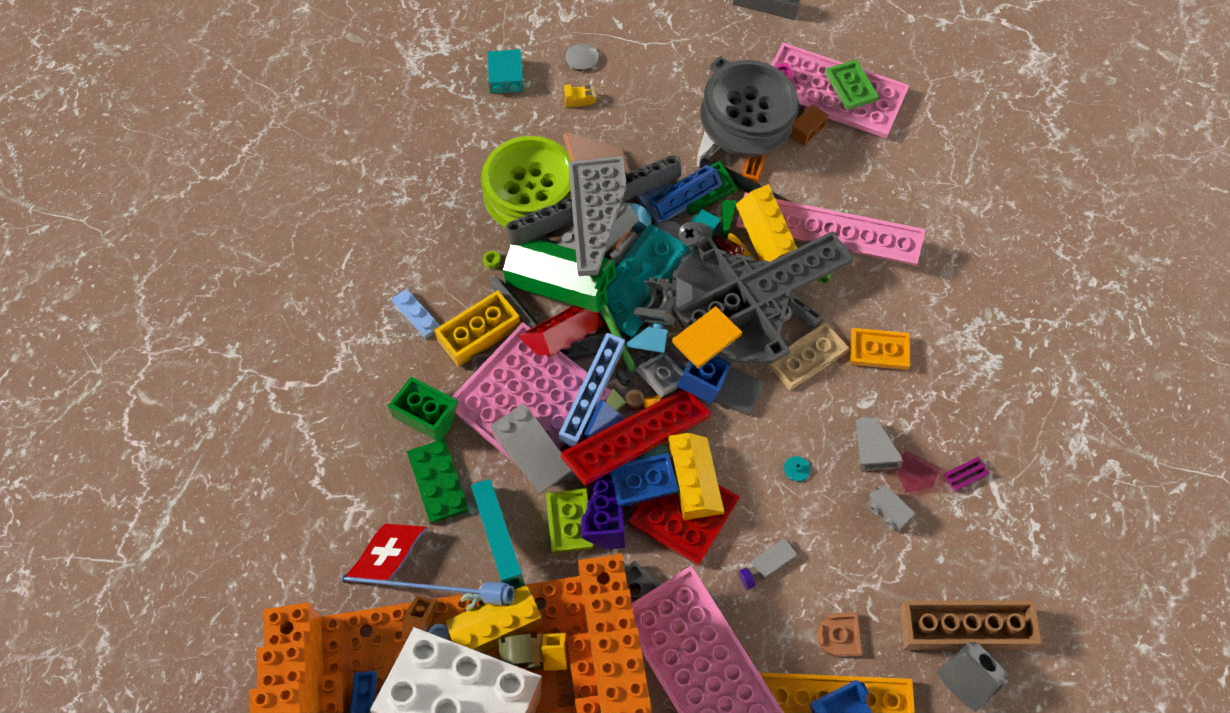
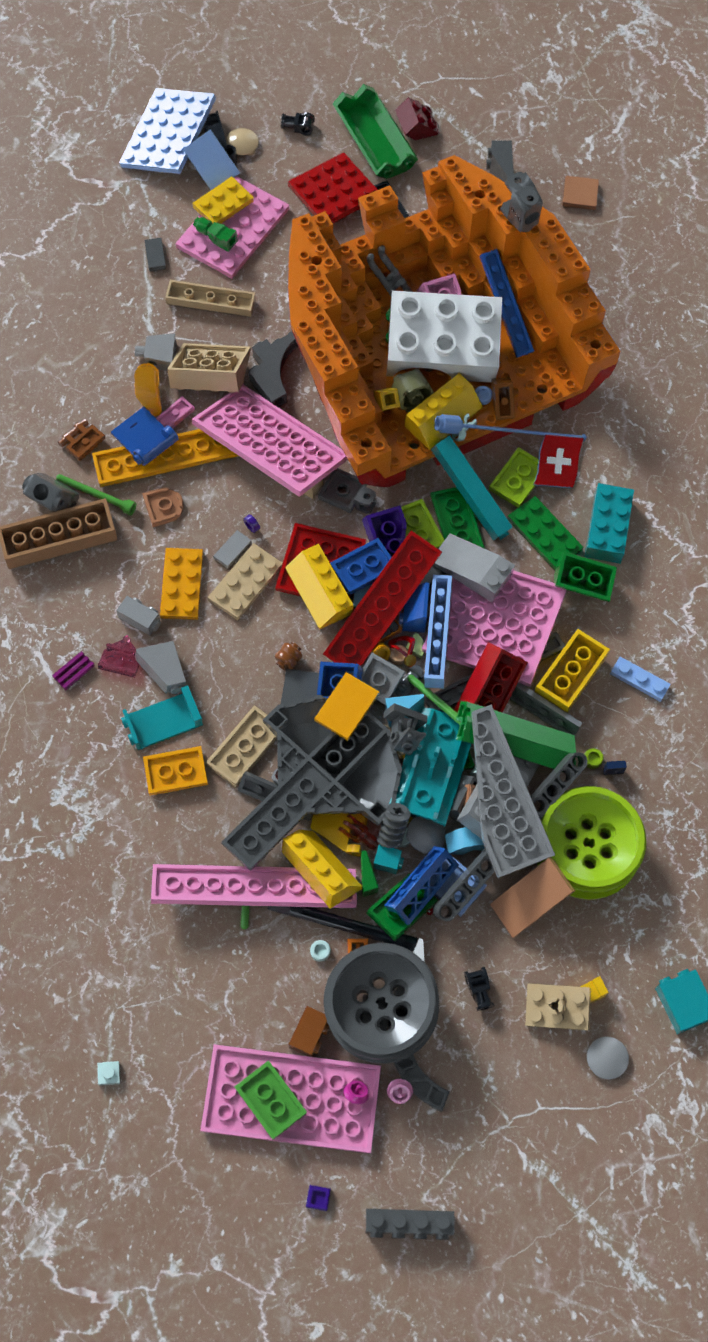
camera: 160 degrees right, 5 degrees up
teal piece [783,456,811,482] -> none
none -> bright green piece [56,474,137,516]
none -> light aqua plate [97,1061,120,1086]
none -> teal panel [121,685,203,750]
none -> light orange plate [160,548,203,620]
none -> tan plate [208,543,283,621]
none -> dark orange piece [275,642,303,670]
none -> dark purple tile [306,1185,331,1211]
none -> light aqua tile [310,940,331,962]
none -> red piece [388,636,417,667]
none -> green tile [430,487,485,549]
none -> black connector [464,967,495,1011]
none -> lime plate [488,447,539,508]
none -> tan plate [525,983,591,1031]
none -> teal brick [584,483,634,564]
none -> dark blue tile [603,761,627,775]

